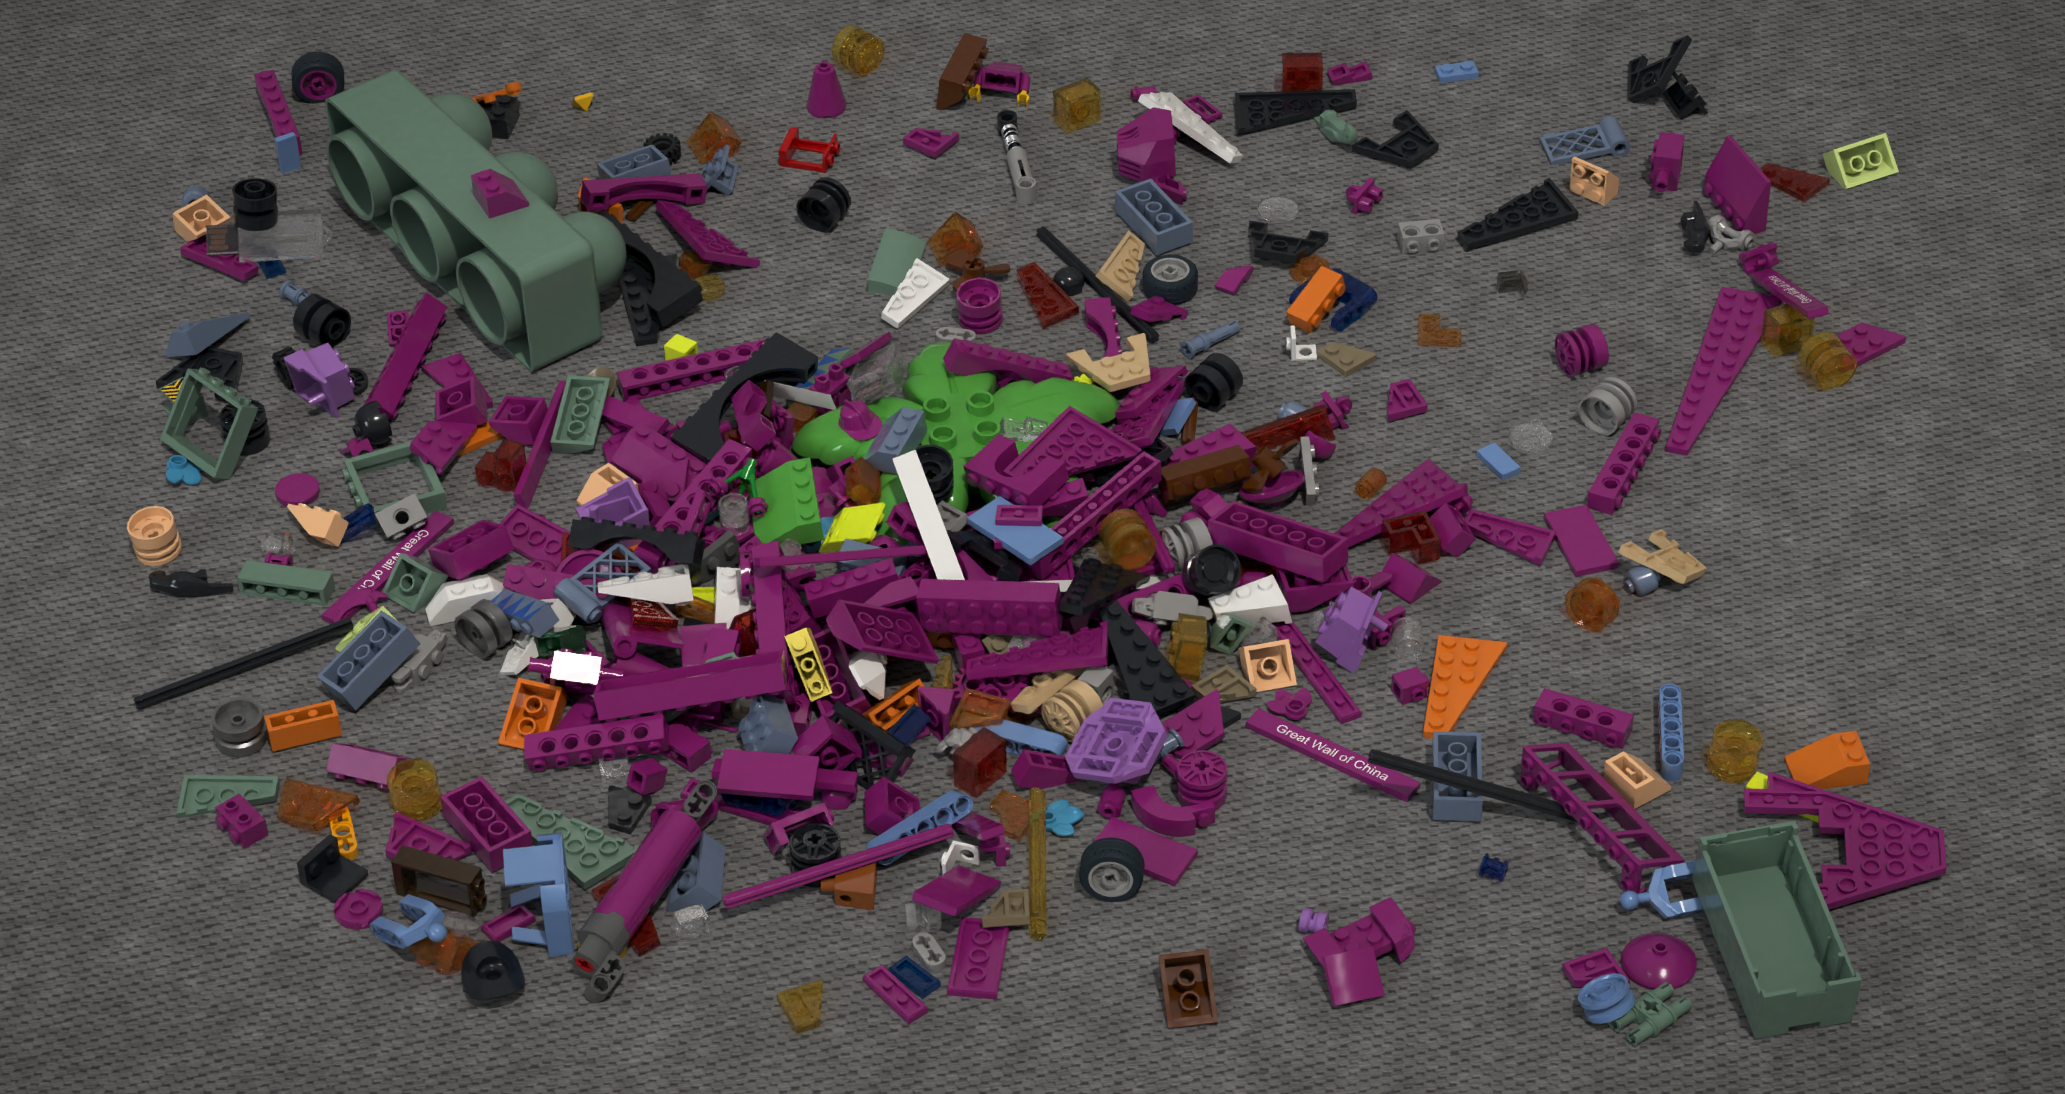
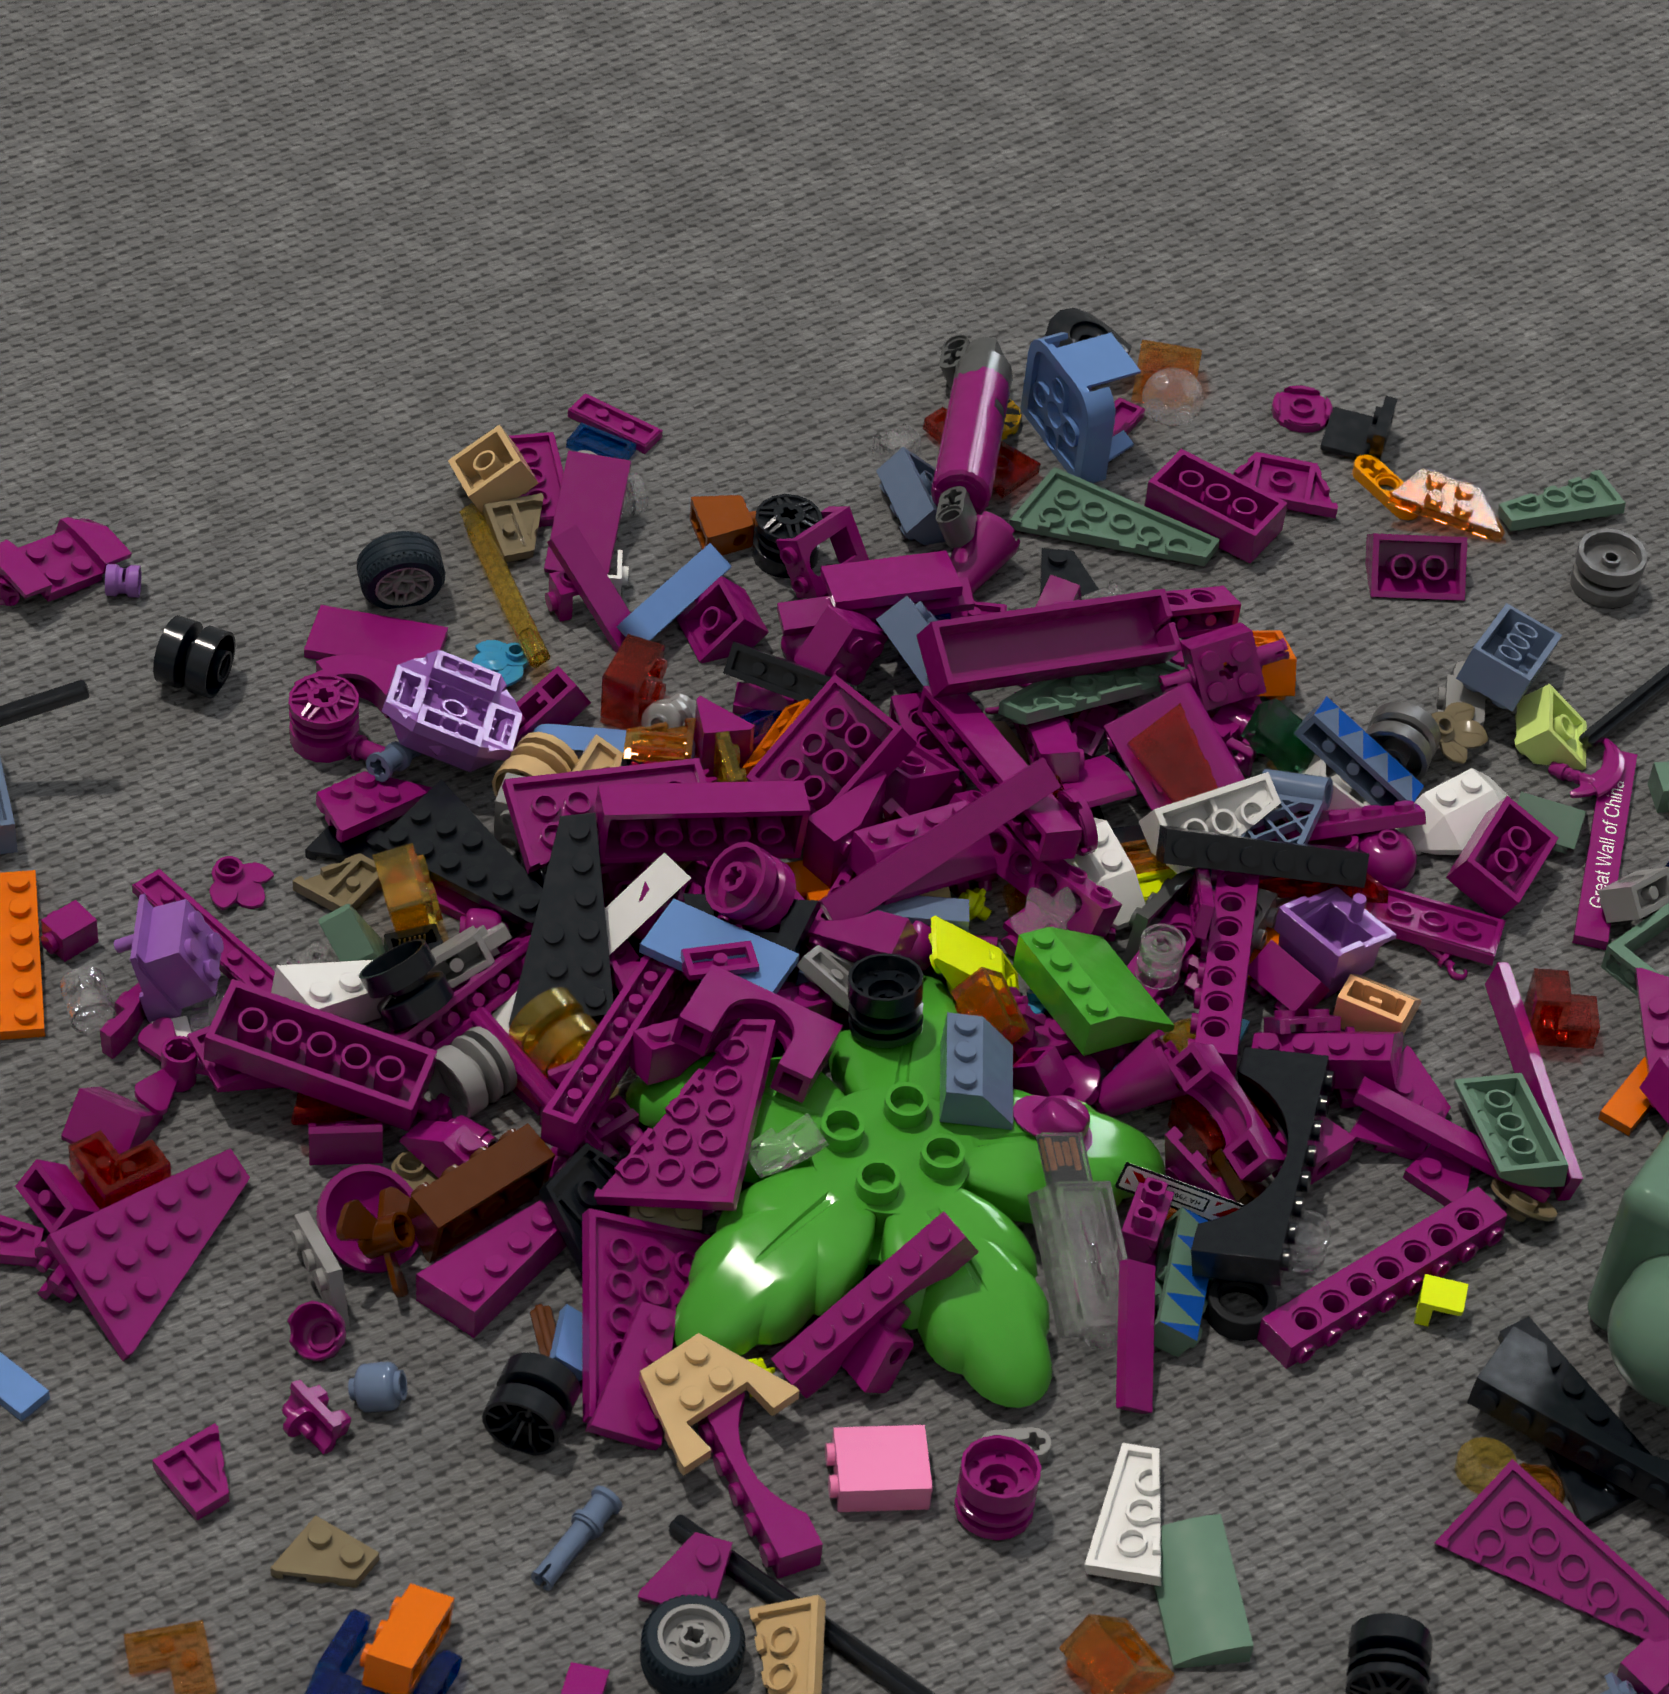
camera: 155 degrees right, 5 degrees up
magenta brick [215,794,269,849] -> none
orange brick [264,700,342,752] -> none
medium blue piece [369,894,447,949] -> none
clear yellow wheel [387,758,442,822] -> none
dark brown window [391,845,487,917] -> none
magenta slope [489,396,548,445] -> none
plant [708,458,768,517] -> none
magenta axle [723,823,954,909] -> none
clear yellow wing [777,979,823,1033] -> none
light yellow slope [784,628,833,702] -> none
white sticker [892,450,965,580] -> none
reddish brown piece [947,247,1010,292] -> none
clear orange tile [990,789,1044,842] -> none
clear red wing [1017,262,1079,329] -> none
black hair [1053,267,1085,296] -> none
reddish brown slope [1159,949,1218,1029] -> none
light nougat slope [1238,639,1297,692] -> none
clear red wing [1240,404,1335,452] -> none
magenta tile [1246,708,1420,802] -> none
white bracket [1286,326,1317,361] -> none
magenta slope [1322,946,1385,1007] -> none
clear orange brick [1355,468,1387,499] -> none
none -> black wheel [153,615,236,699]
none -> tan brick [448,424,539,517]
none -> magenta wheel [704,842,796,931]
none -> bright pink brick [825,1425,933,1512]
none -> dark tan plate [1431,702,1488,764]

